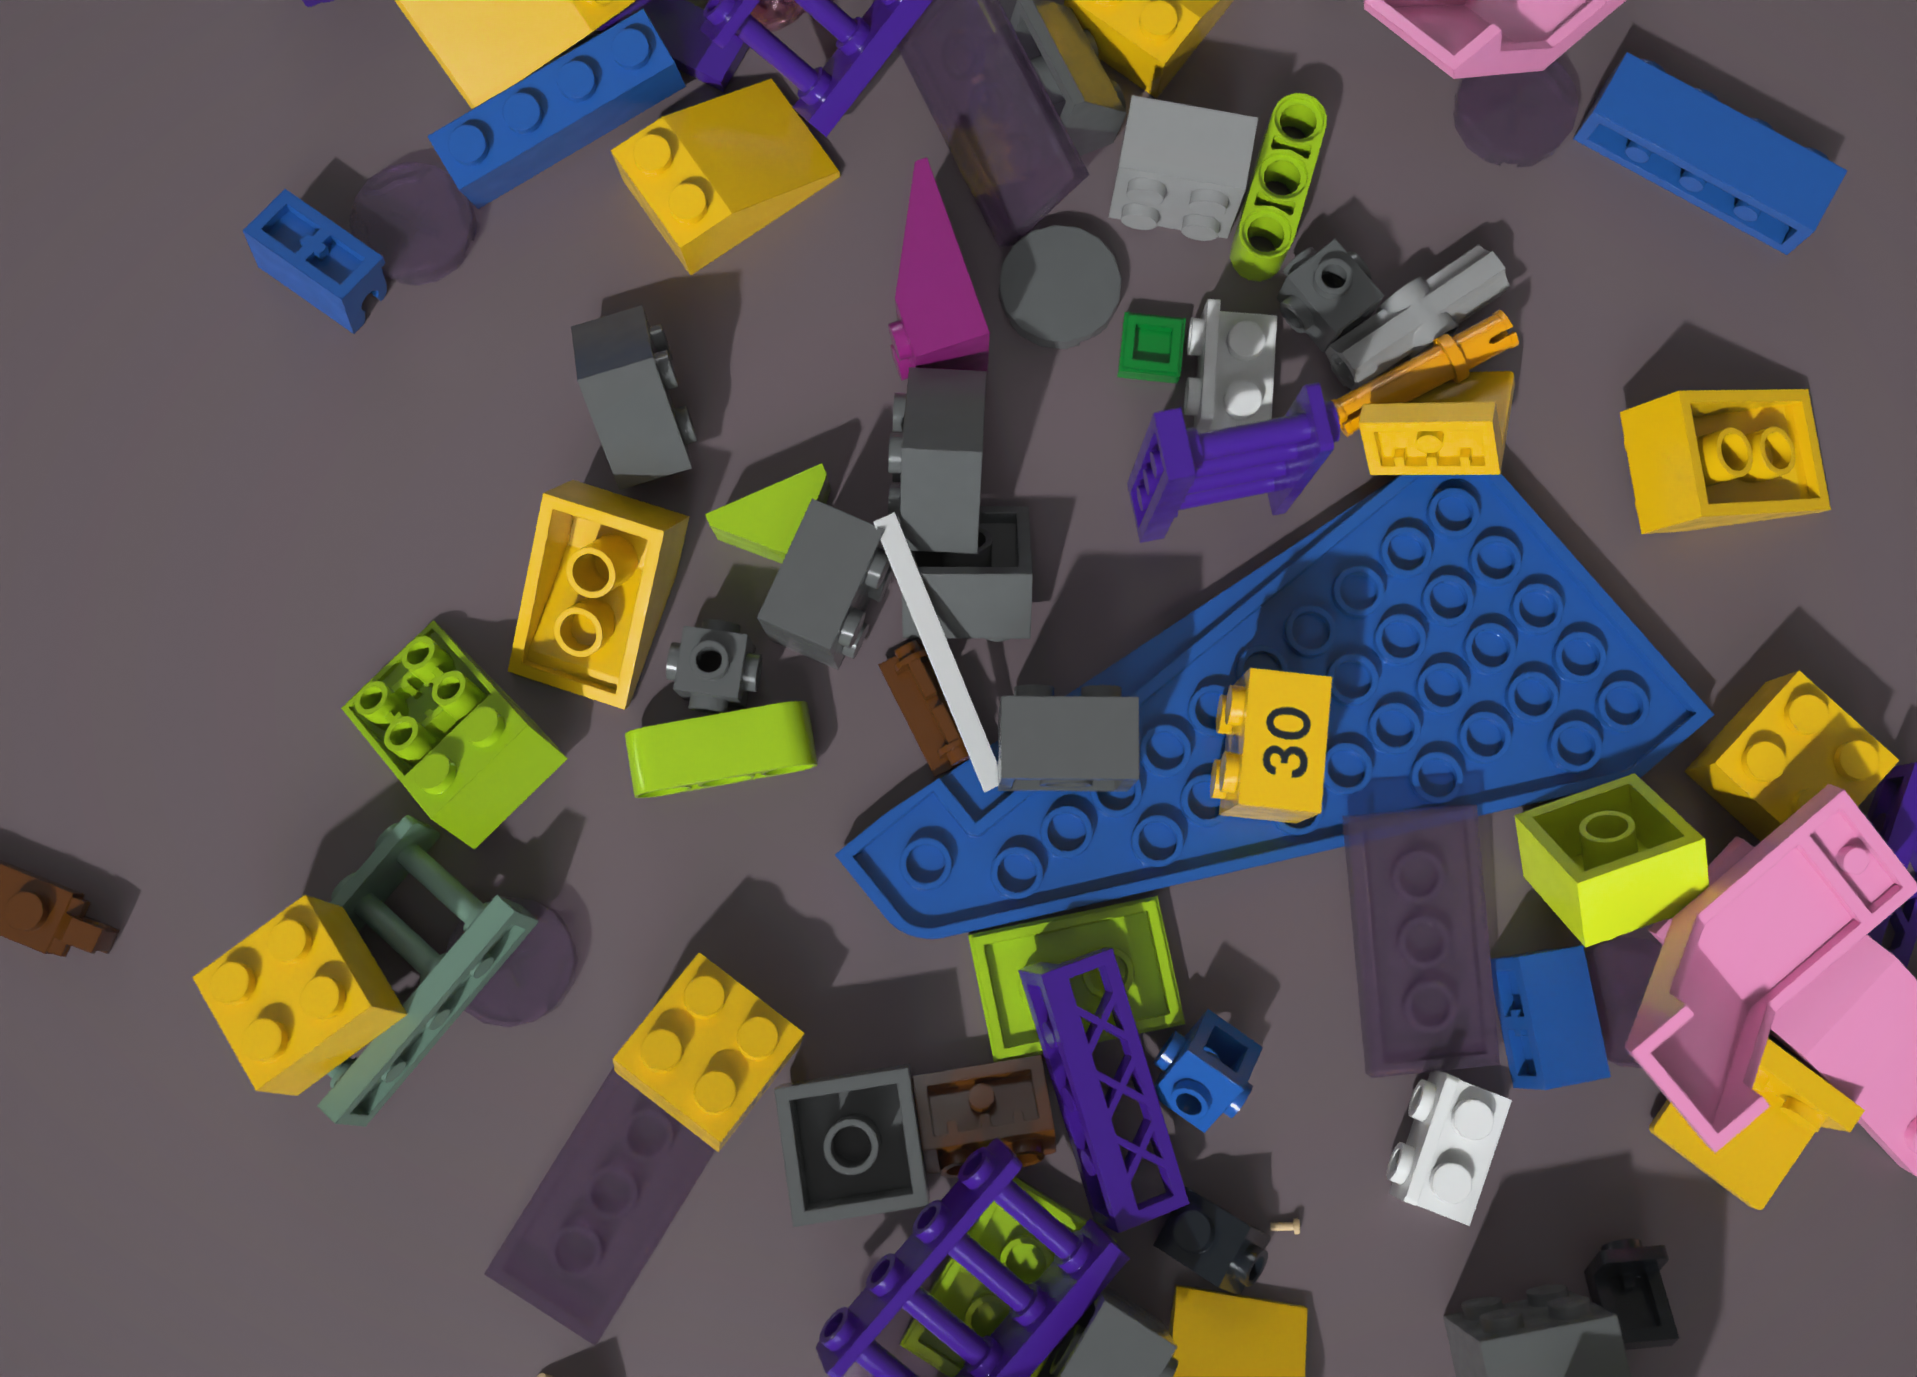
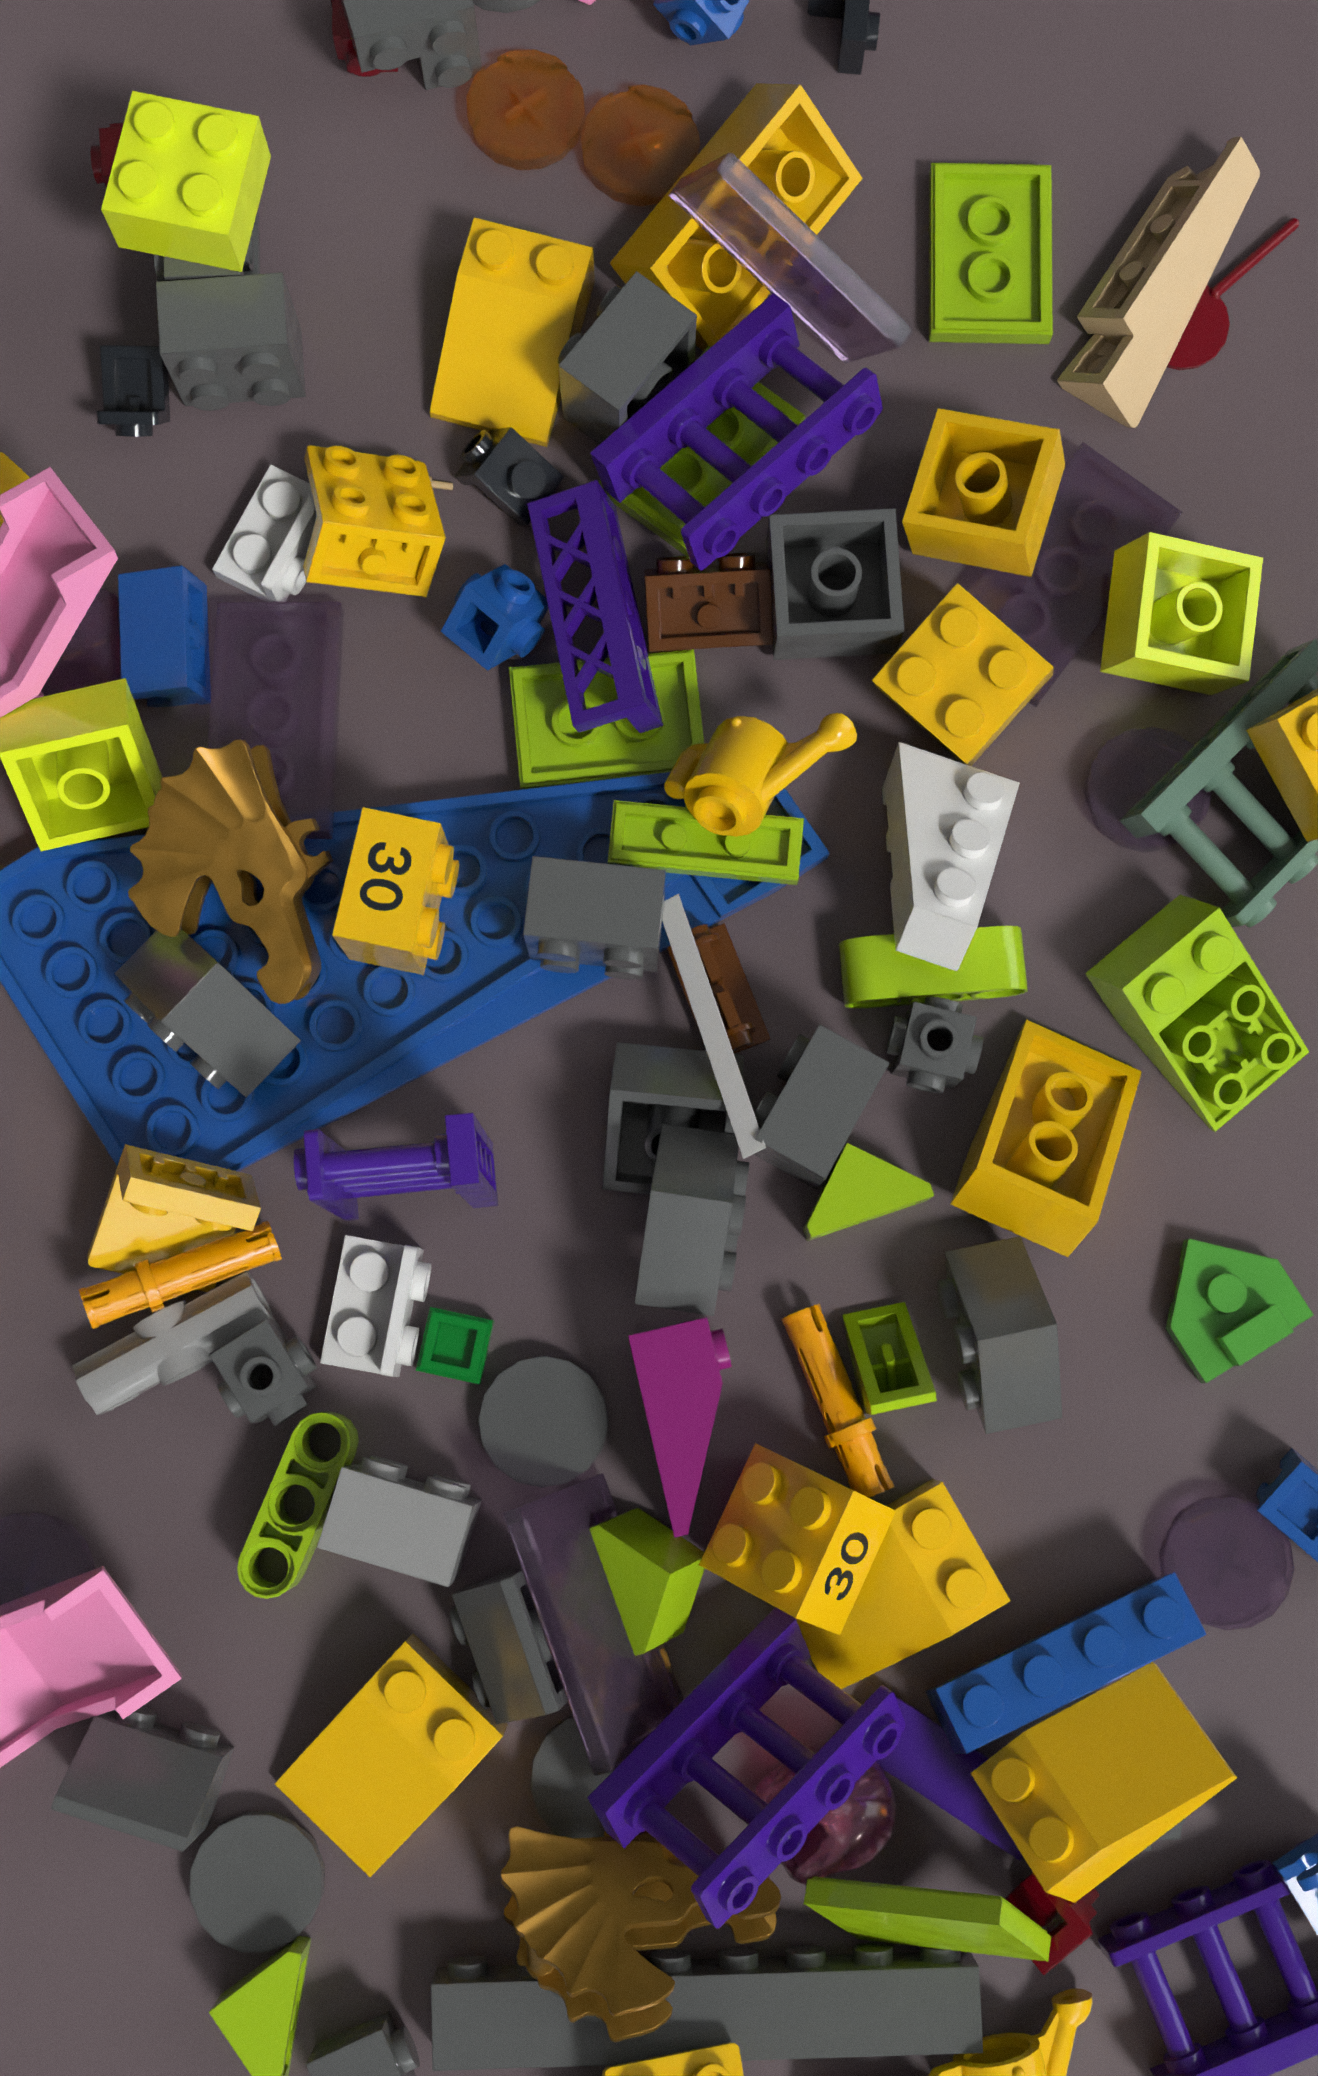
camera: 175 degrees left, 0 degrees up
none -> dark grey brick [115,929,301,1098]
none -> pearl gold animal [128,739,333,1004]
none -> yellow bracket [303,445,446,597]
none -> lime slope [589,1508,705,1656]
none -> lime tile [608,800,804,885]
none -> yellow piece [664,713,857,837]
none -> yellow brick [699,1443,896,1635]
none -> light orange pin [781,1304,895,1498]
none -> lime slope [842,1302,937,1415]
none -> white wedge [882,742,1020,971]
none -> yellow brick [902,408,1065,577]
none -> neon yellow brick [1100,532,1263,695]
none -> bright green plate [1166,1239,1314,1383]

